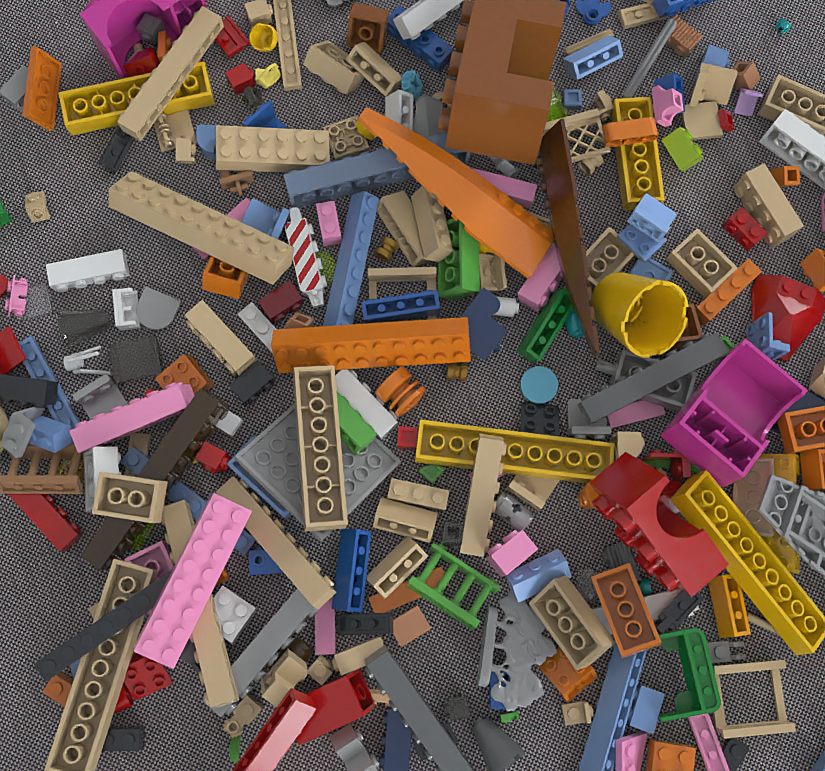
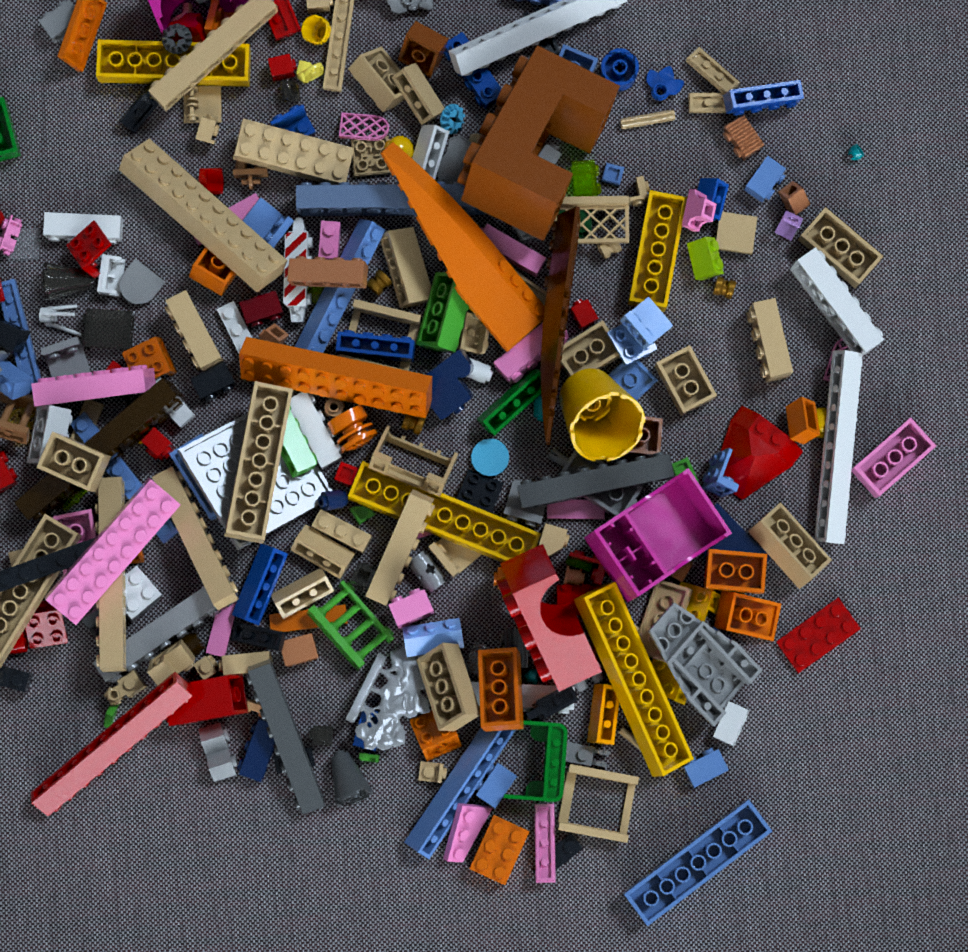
camera: 15 degrees right, 5 degrees up
tan bracket [25,191,50,223] -> none
medium blue brick [196,125,216,160] -> none
blue brick [249,546,285,576] -> none
tan brick [411,186,453,263] -> none
light blue brick [563,35,623,80] -> none
orange beam [602,117,658,147] -> none
light grey axle [622,19,677,98] -> none
tan bracket [690,63,738,107] -> none
orange brick [695,258,762,326] -> none
red tile [718,109,734,132] -> none
red brick [722,207,768,252] -> none
orange brick [770,166,800,188] -> none
none -> red bracket [66,220,112,278]
none -> dark grey gear [161,23,192,54]
none -> red panel [199,168,224,194]
none -> nougat brick [287,256,368,288]
none -> dark blue brick [318,490,348,511]
none -> light nougat brick [324,398,345,417]
none -> bright pink window [339,112,389,141]
none -> tan hinge [368,425,458,497]
none -> red brick [570,299,599,331]
none -> pearl gold wheel [713,276,736,299]

